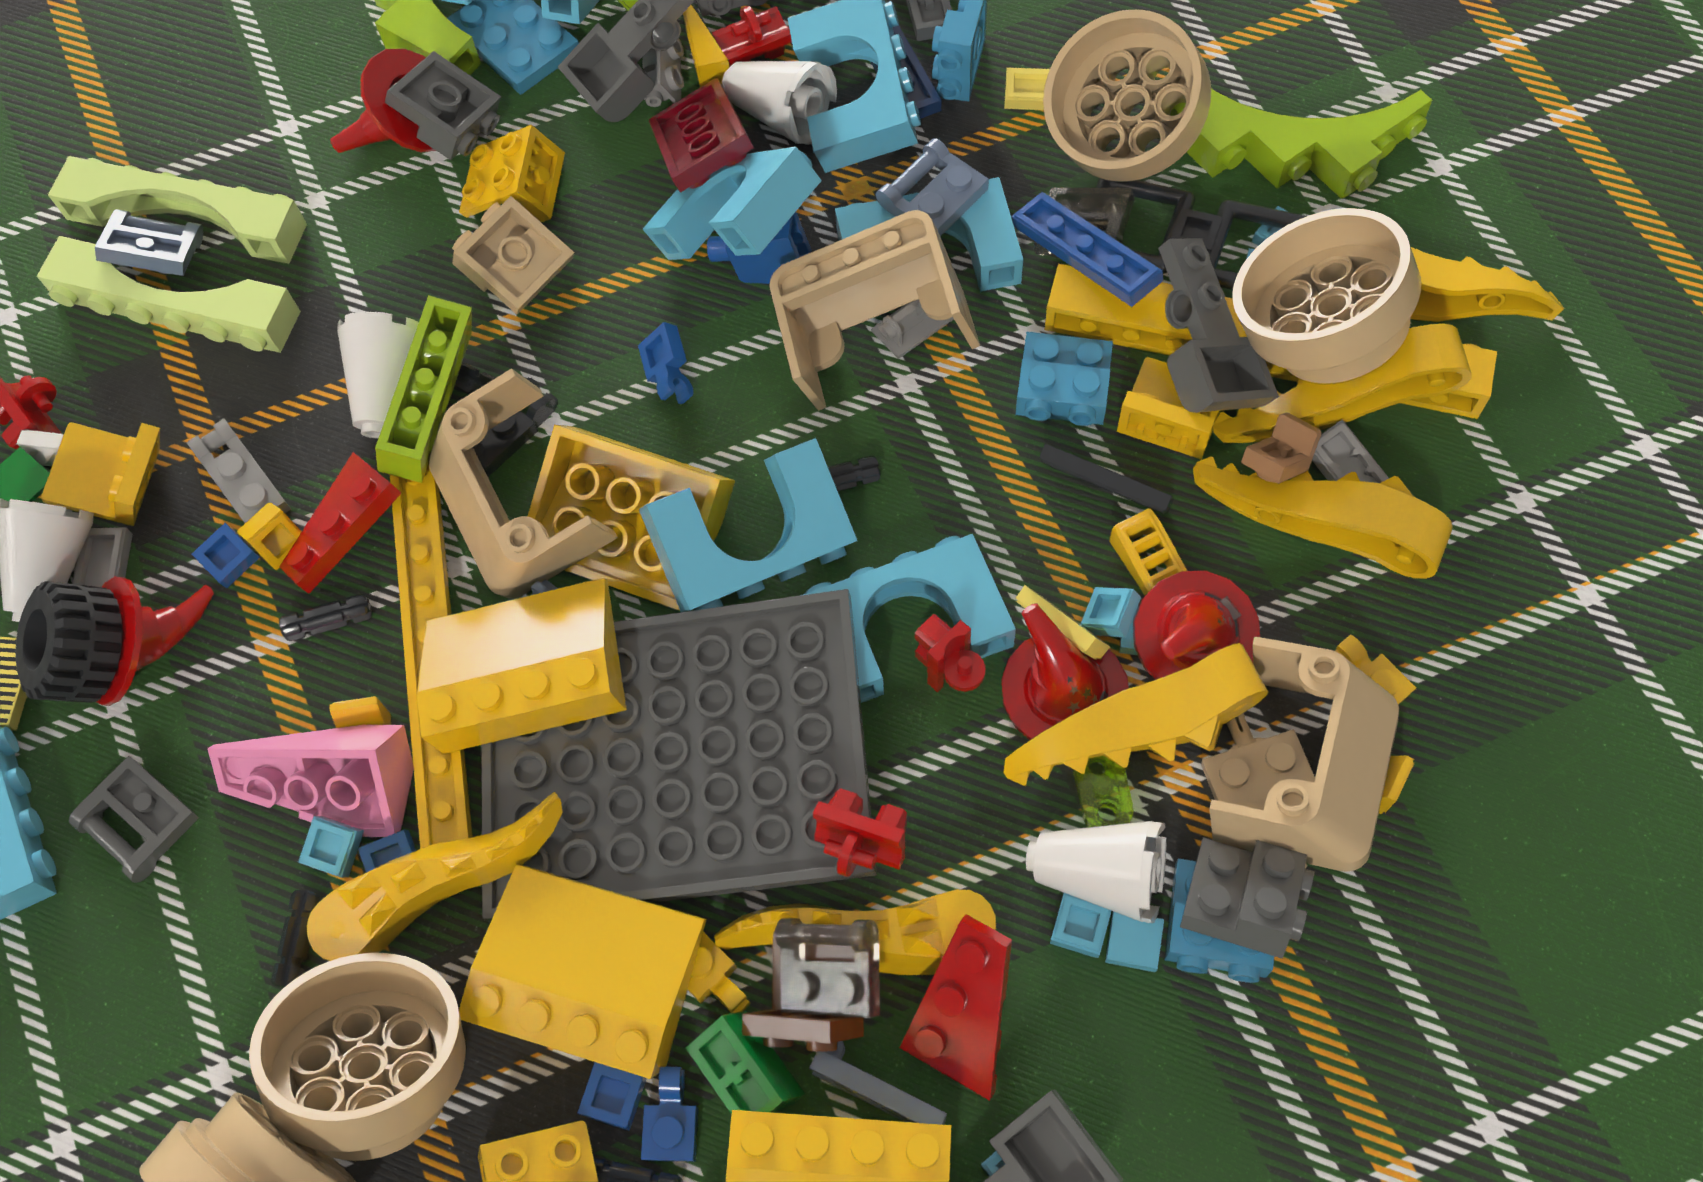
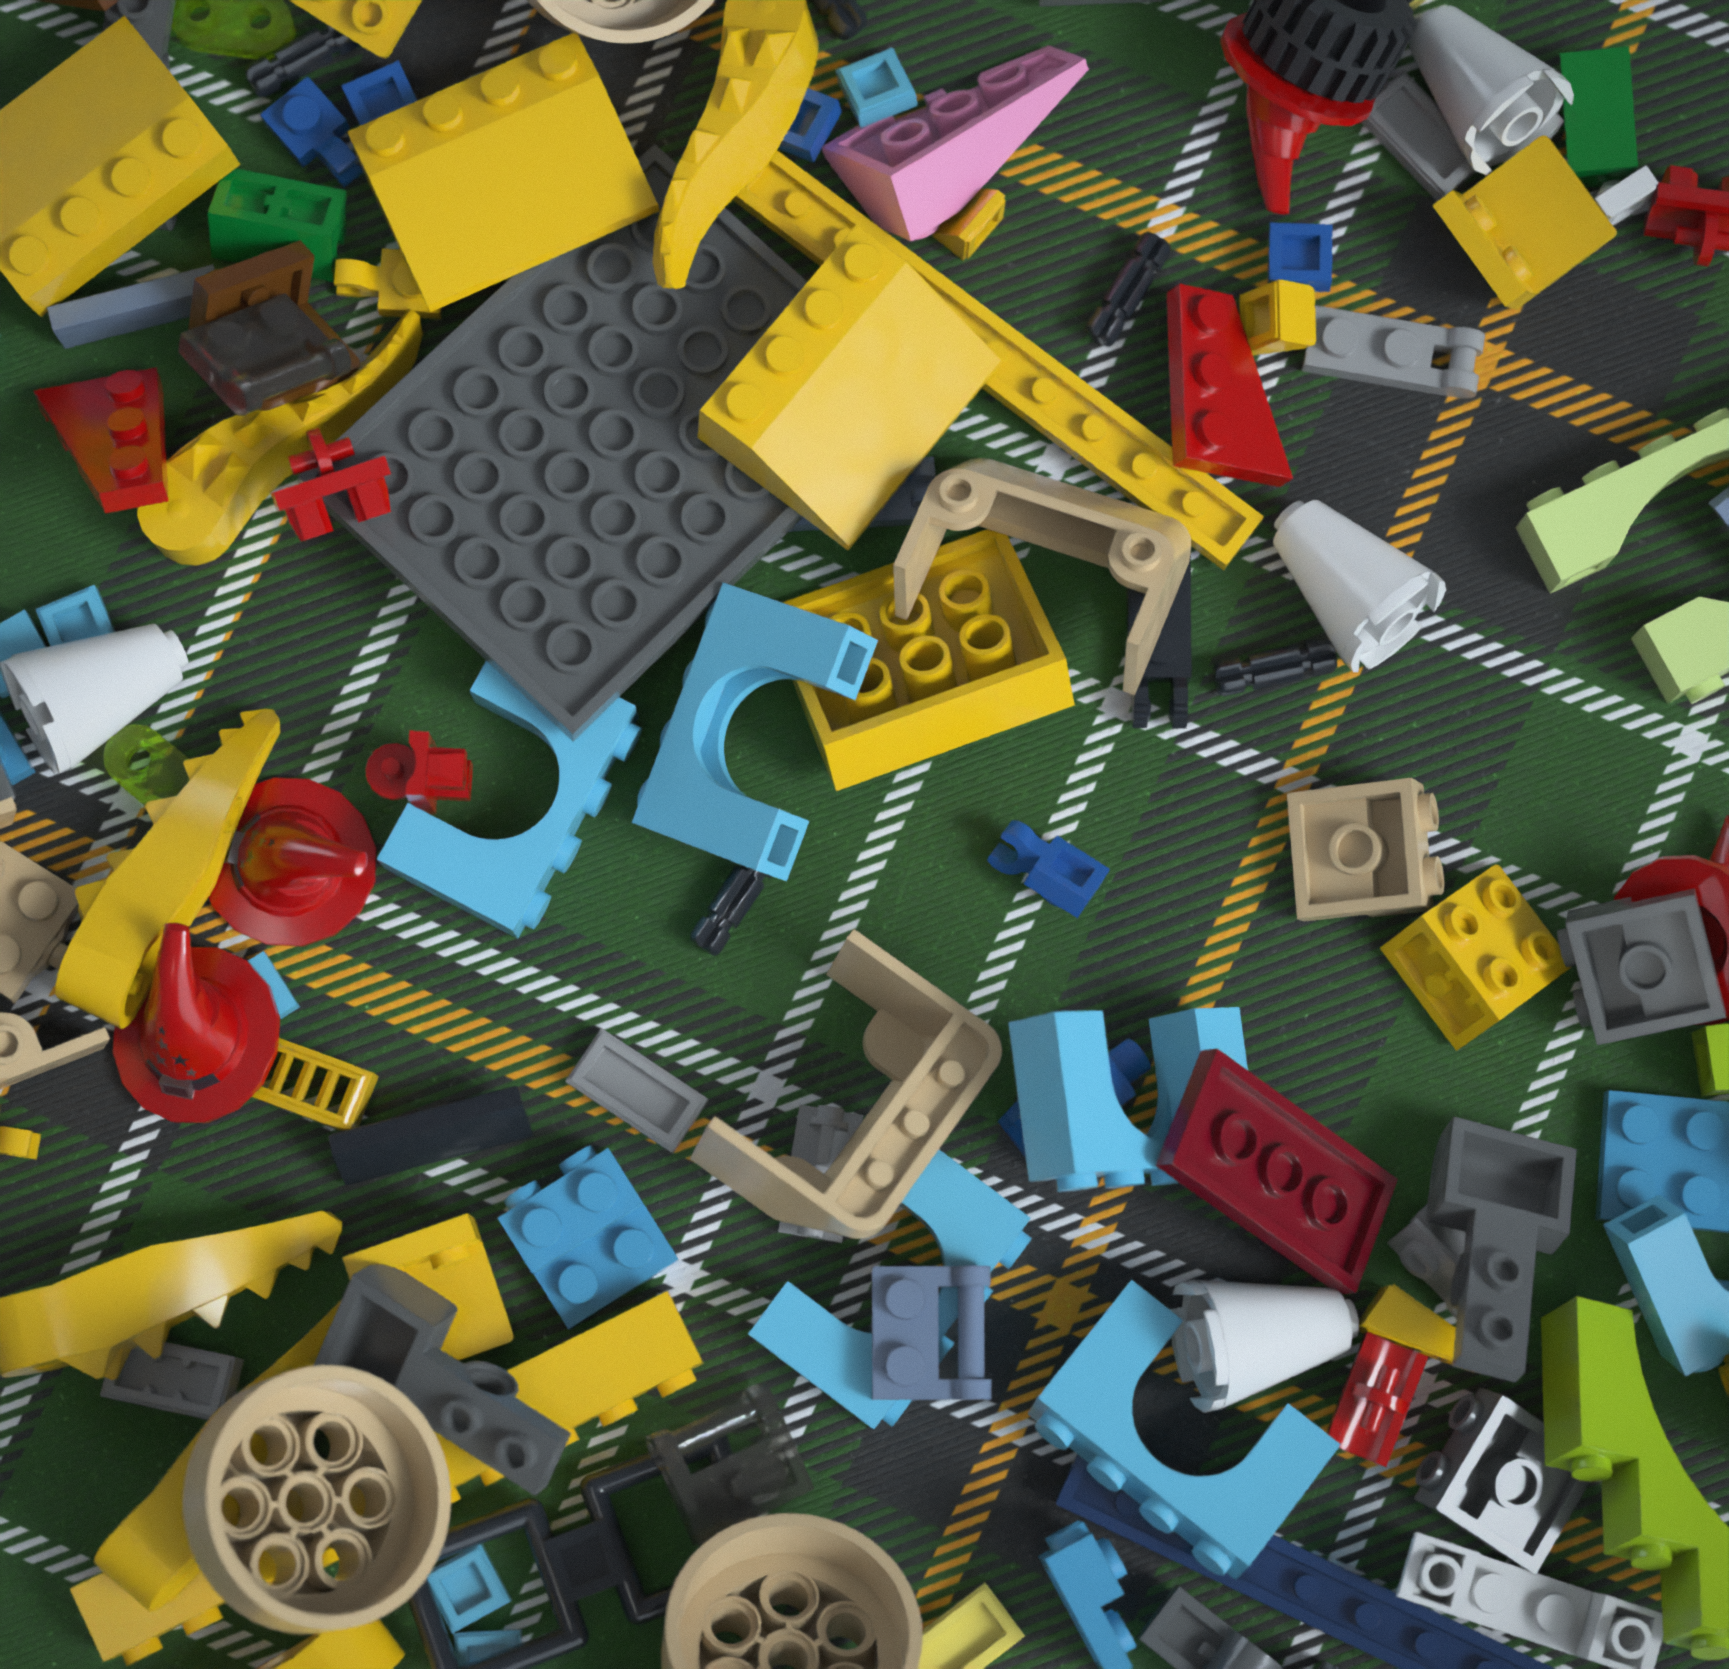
camera: 130 degrees right, 15 degrees up
lime brick [375,295,472,483] -> none
blue tile [1011,192,1164,307] -> none
light yellow tile [1016,585,1110,660] -> none
medium azure tile [1080,587,1141,637] -> none
medium nougat bracket [1241,412,1321,484] -> none
none -> light grey tile [565,1028,709,1154]

